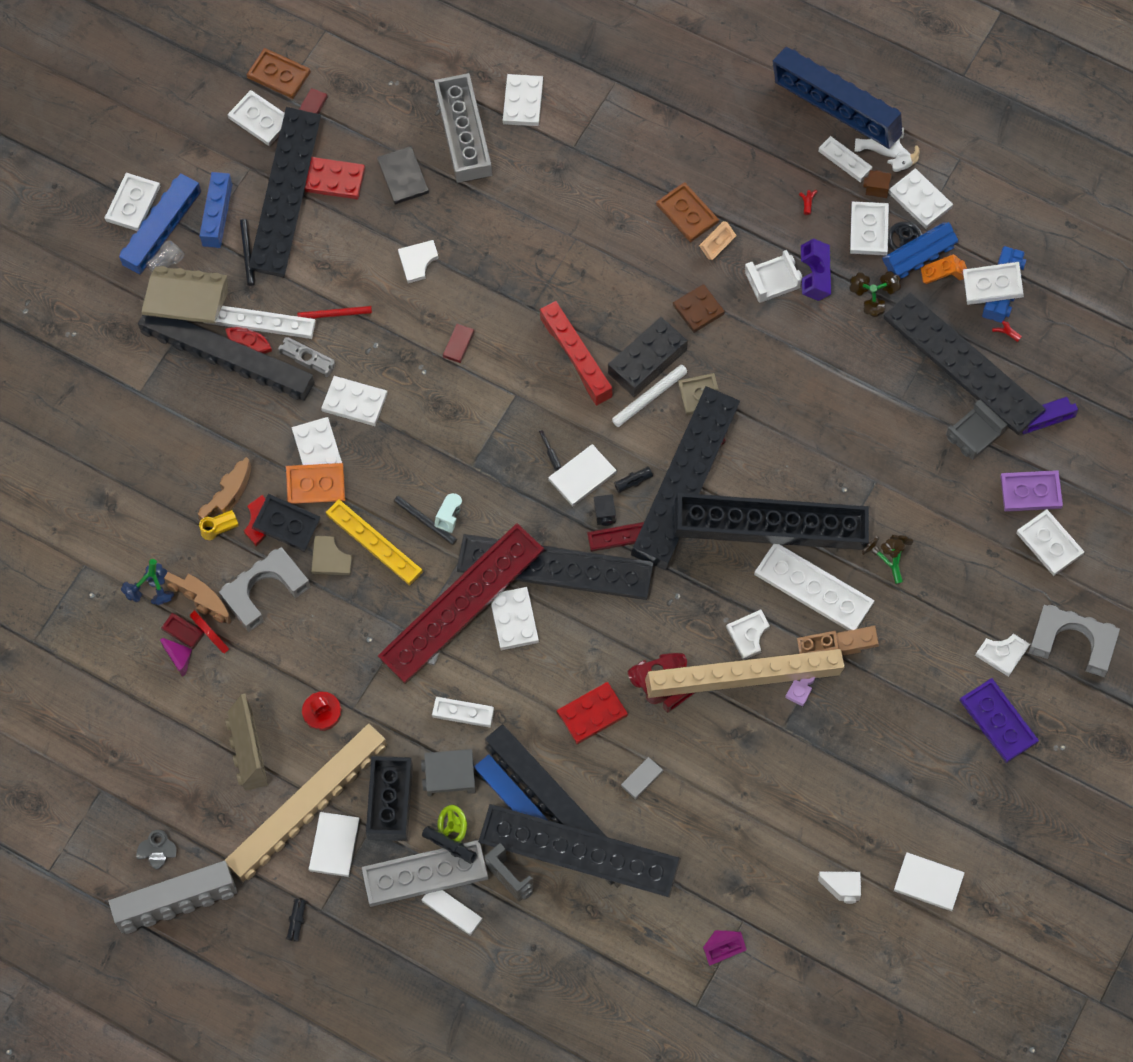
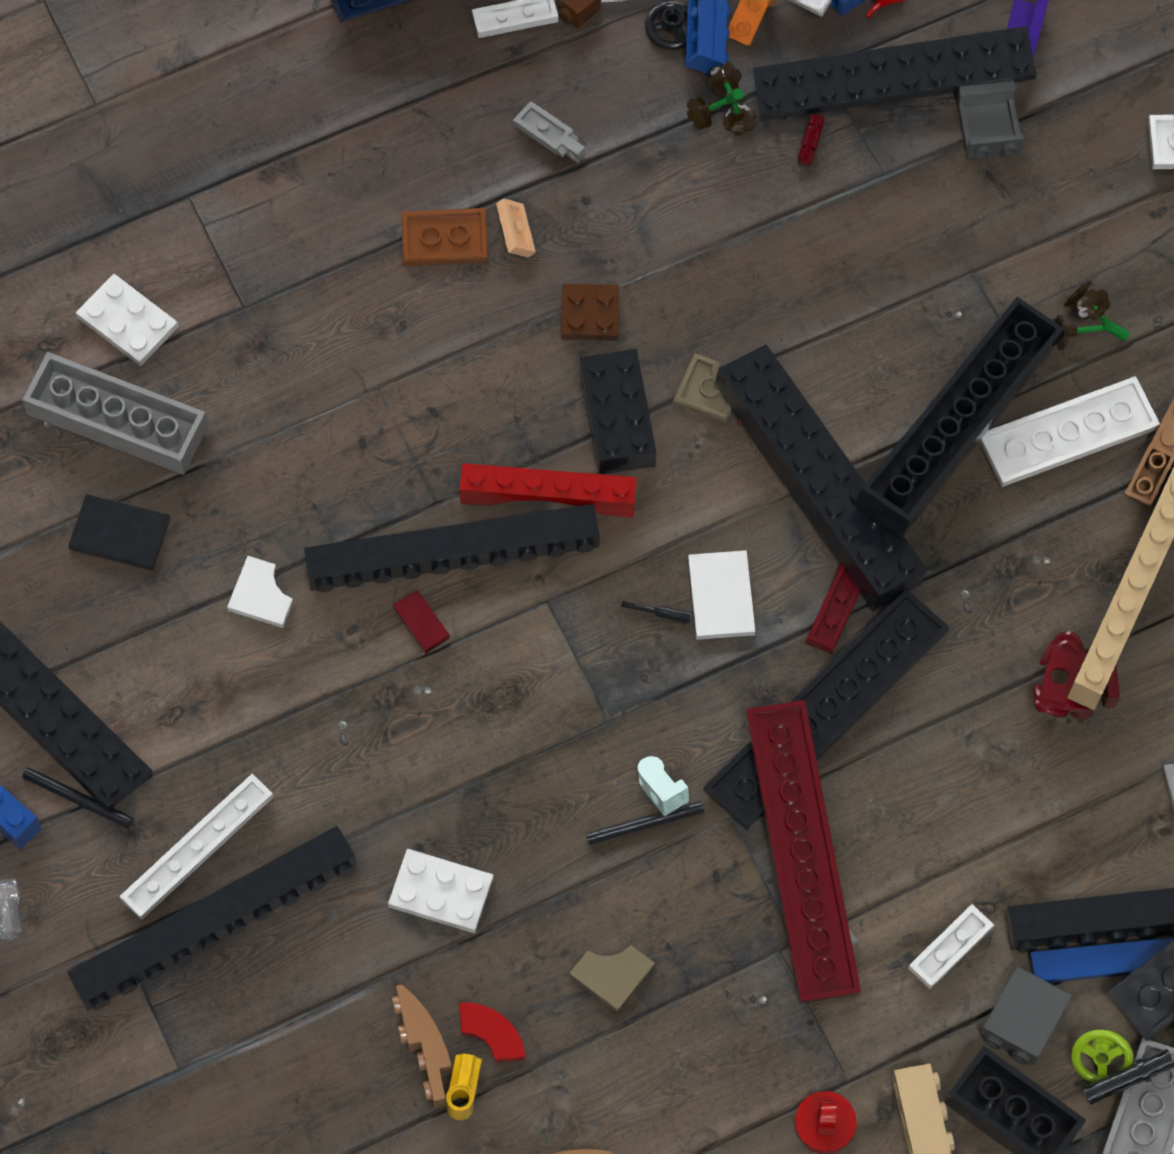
camera: 60 degrees left, 0 degrees up
dark tan slope [141,266,228,324] -> none
light grey arch [219,547,311,632] -> none
red tile [225,327,272,354] -> none
black plate [252,494,321,552] -> none
light grey piece [278,337,335,377] -> none
orange tile [286,463,345,504] -> none
red bar [297,306,372,319] -> none
plate [304,157,365,200] -> none
white plate [322,376,387,426] -> none
yellow plate [326,499,423,586] -> none
white plate [491,587,539,650] -> none
red plate [557,682,628,744] -> none
black brick [594,494,616,526] -> none
white axle [612,365,687,427] -> none
black pin [614,466,653,493] -> none
white tile [726,610,770,660] -> none
white panel [745,250,802,303] -> none
red bar [799,190,817,215] -> none
dark purple arch [801,238,831,301] -> none
white plate [850,202,889,255] -> none
medium lavender plate [1000,470,1063,511] -> none
none -> black brick [304,504,600,592]
none -> light grey hinge [513,101,585,163]
none -> dark red axle [797,114,825,166]

